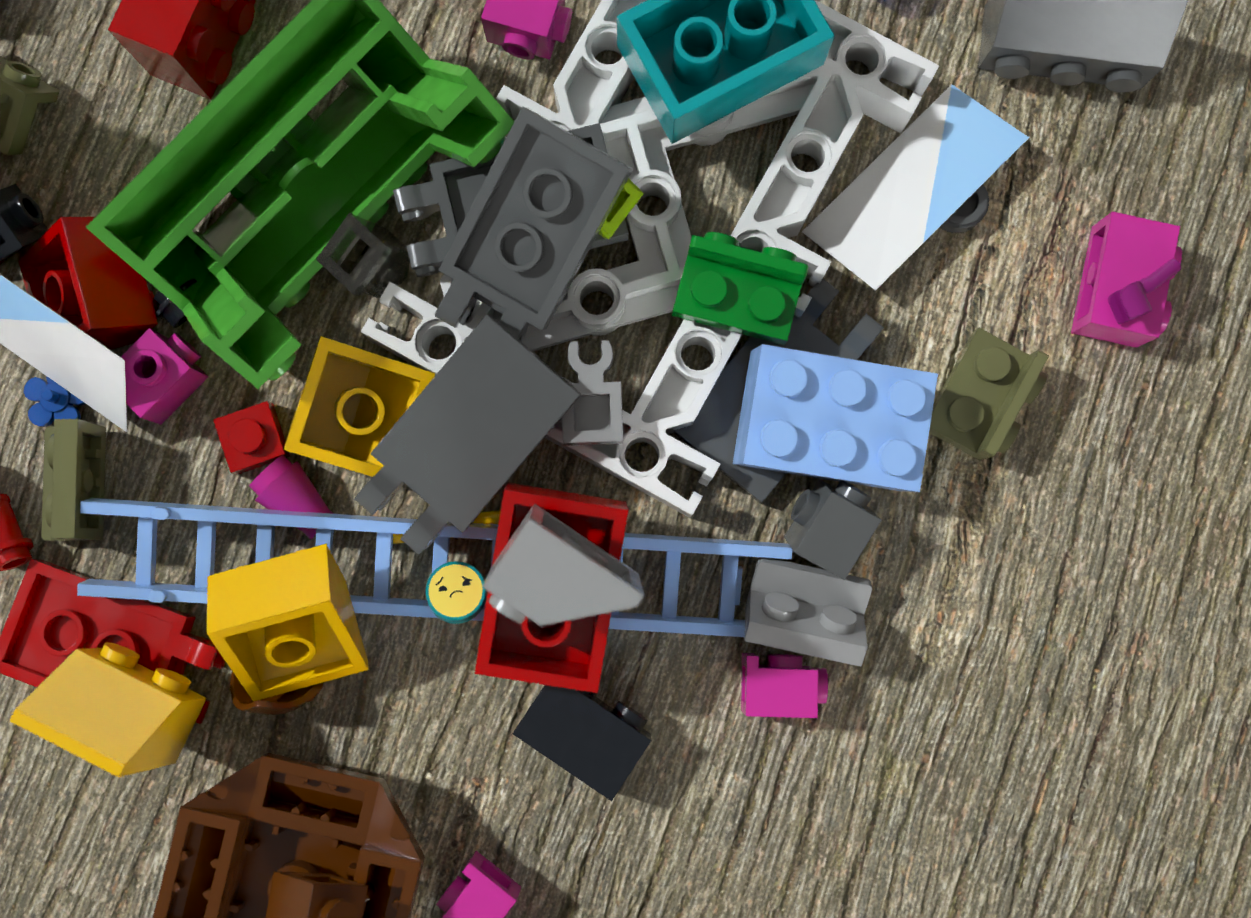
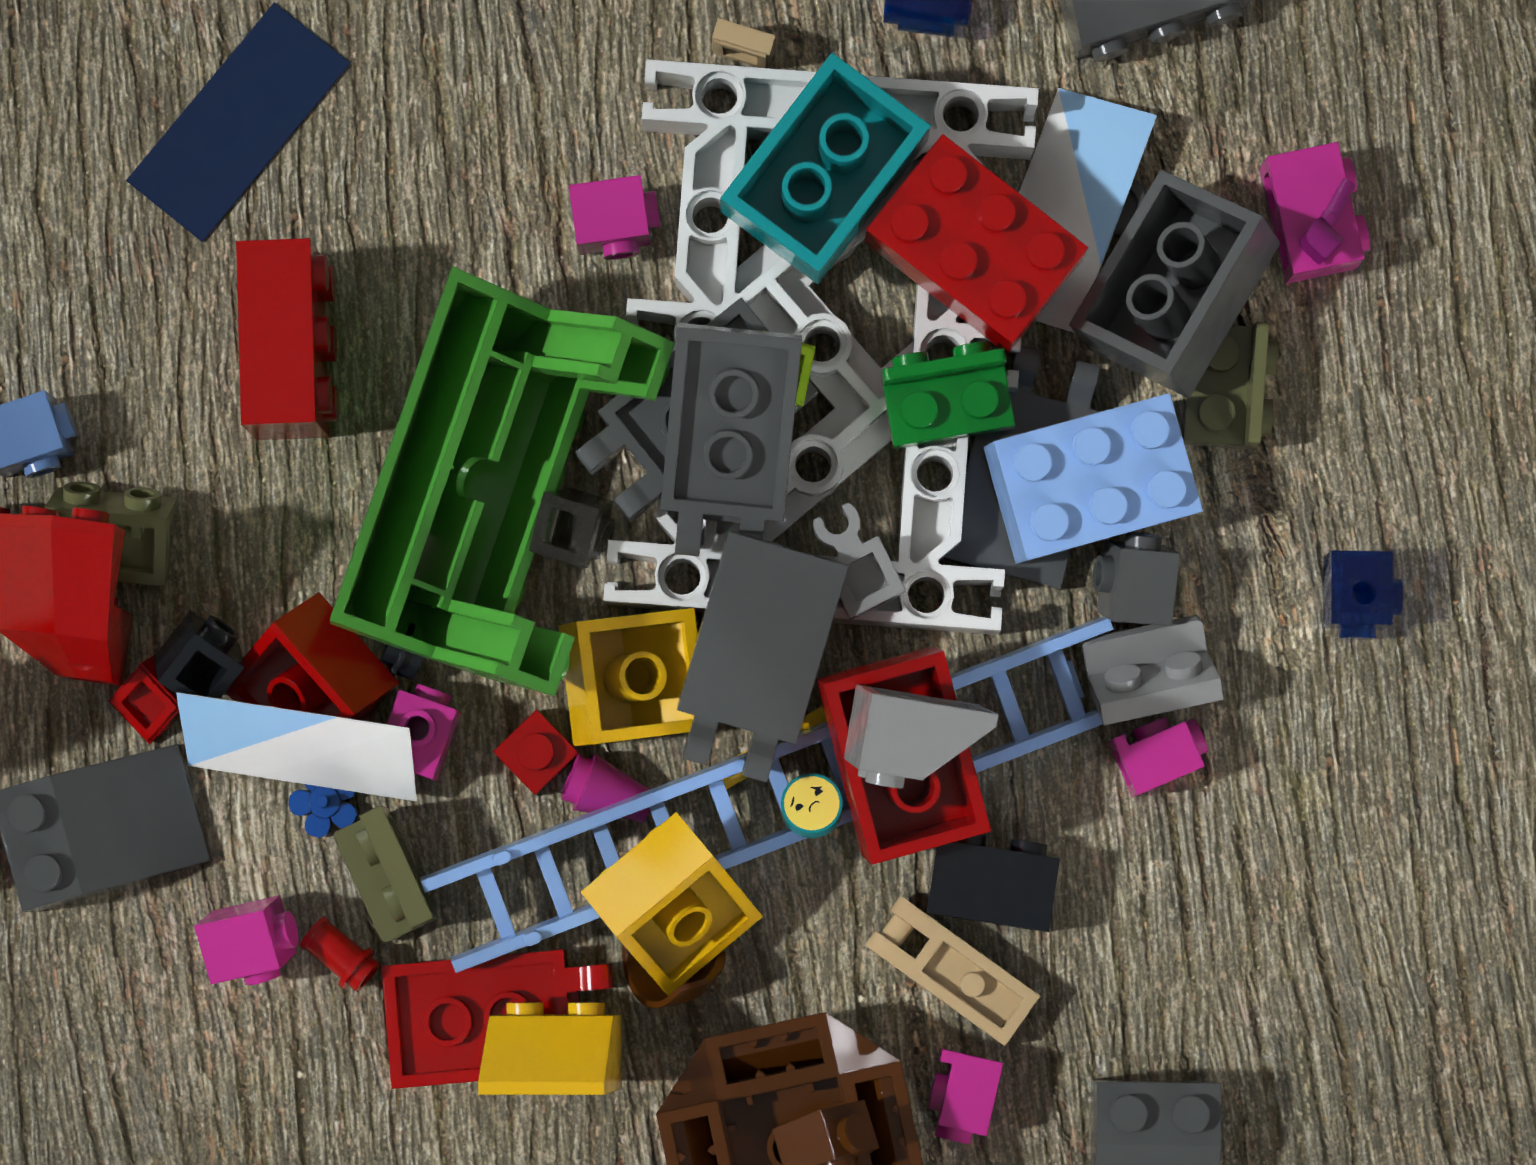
camera: 25 degrees left, 0 degrees up
none -> red brick [864,134,1089,355]
none -> tan plate [865,896,1040,1046]
none -> dark grey brick [1069,169,1281,398]
none -> clear blue brick [1323,550,1403,640]

